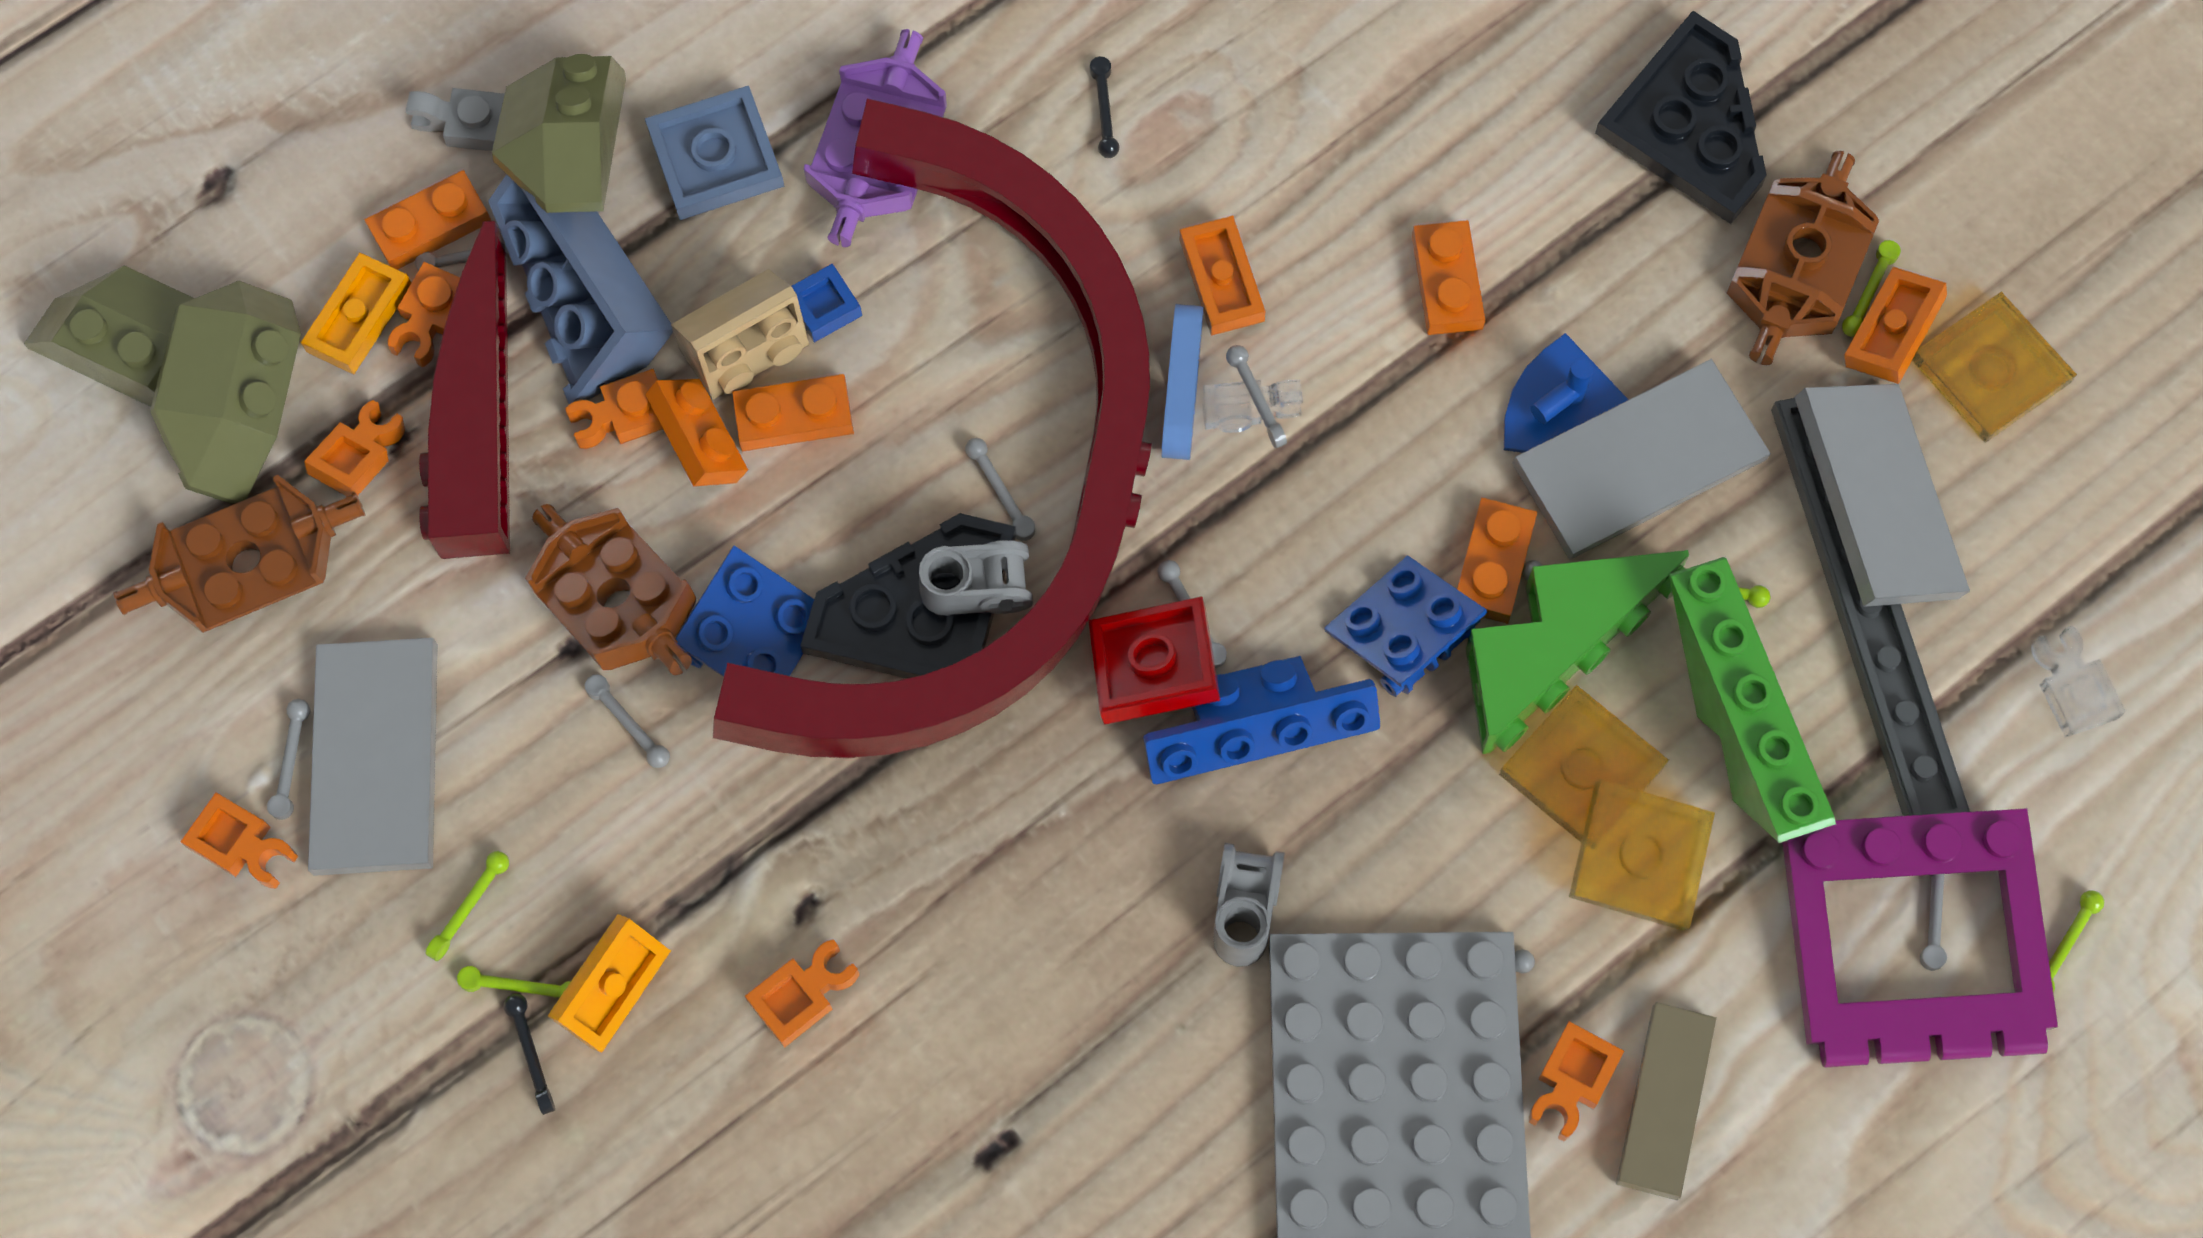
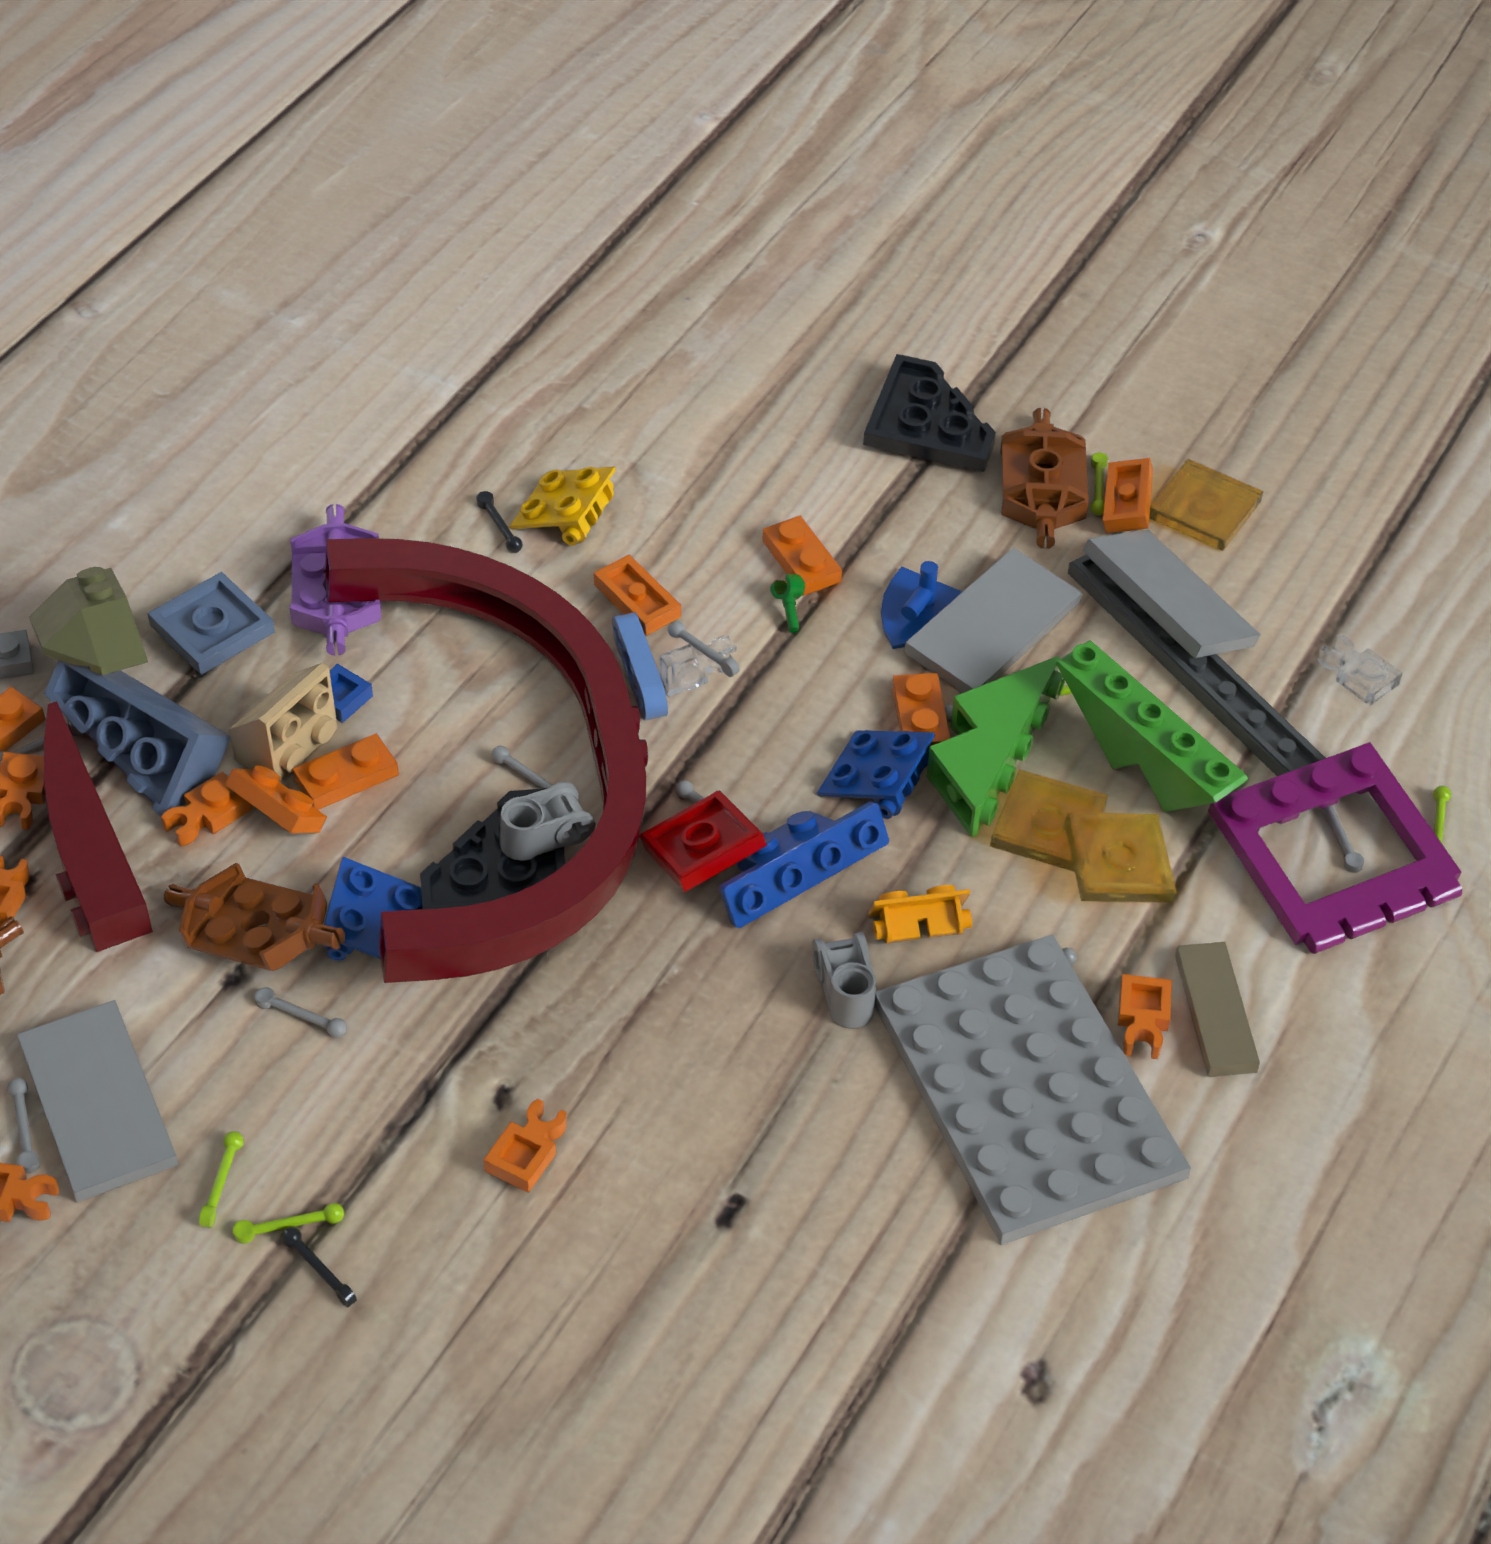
camera: 25 degrees left, 20 degrees down
light orange plate [548,914,671,1053] -> none
none -> yellow hinge [509,466,616,546]
none -> green hand [770,574,805,633]
none -> light orange hinge [868,885,972,944]

